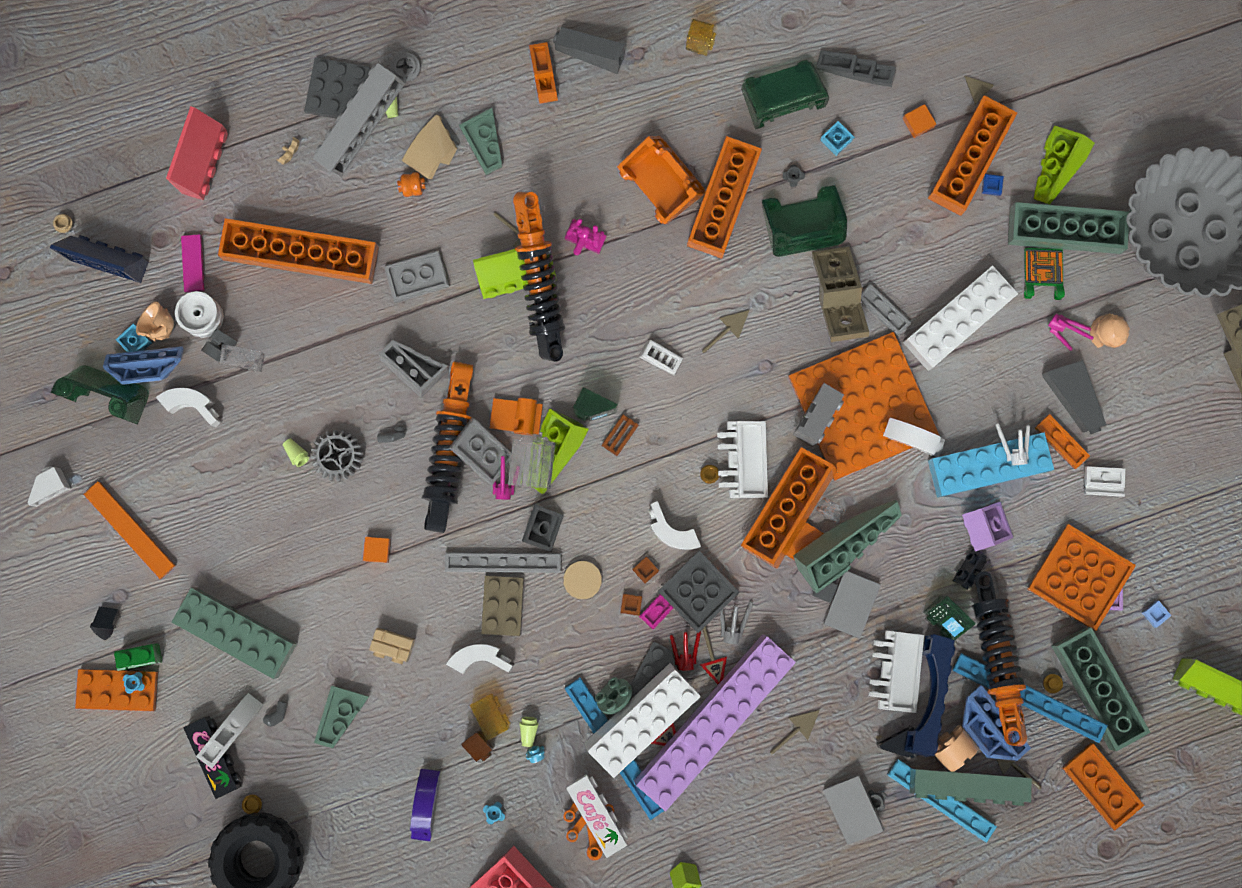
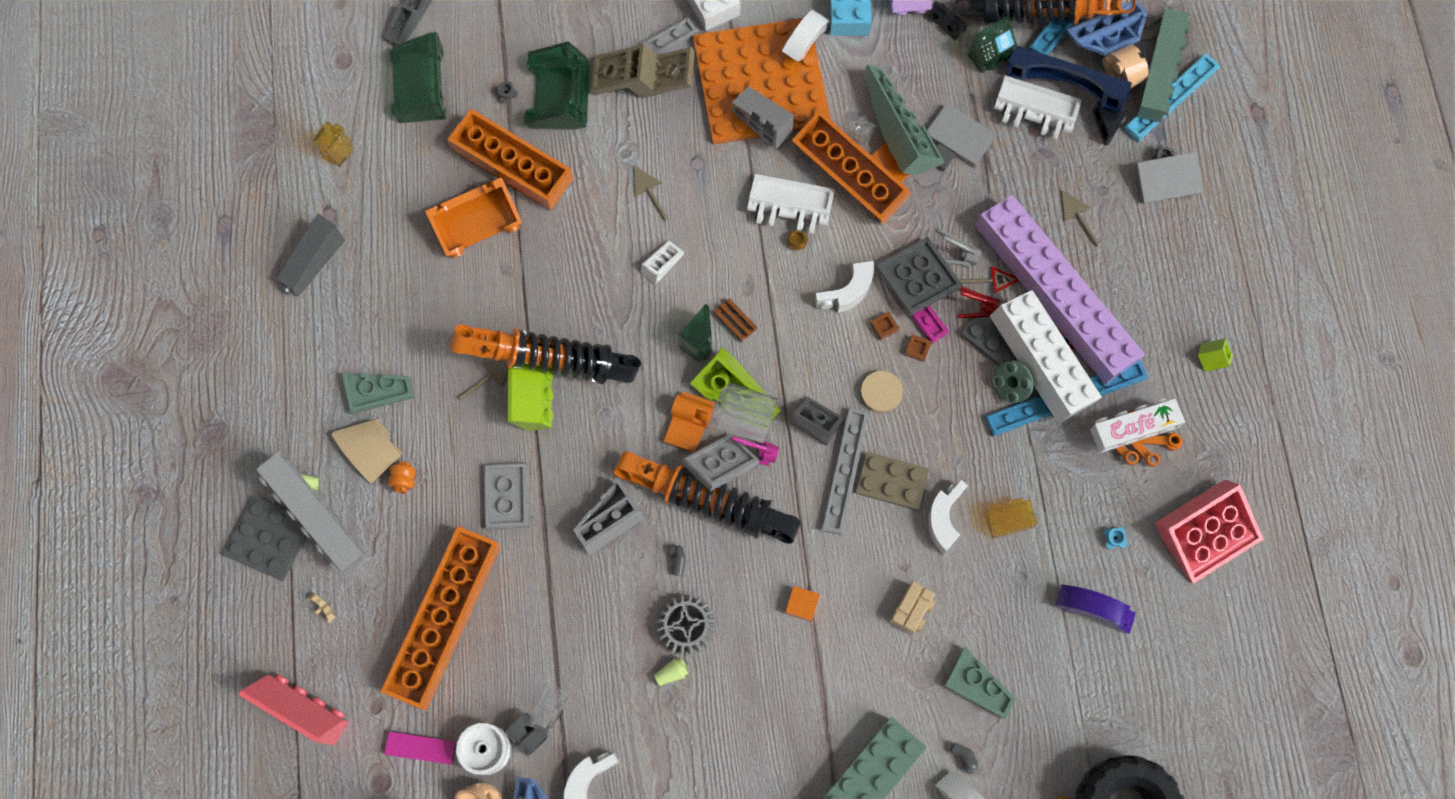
camera: 75 degrees left, 10 degrees down
light grey gear [390,53,420,83] -> none
reddish brown slope [461,729,494,762] -> none
yellowish green cone [519,717,539,747] -> none
medium azure plate [526,746,545,763] -> none
orange slope [529,42,558,104] -> none
dark pink piece [565,219,607,256] -> none
medium azure piece [820,121,855,156] -> none

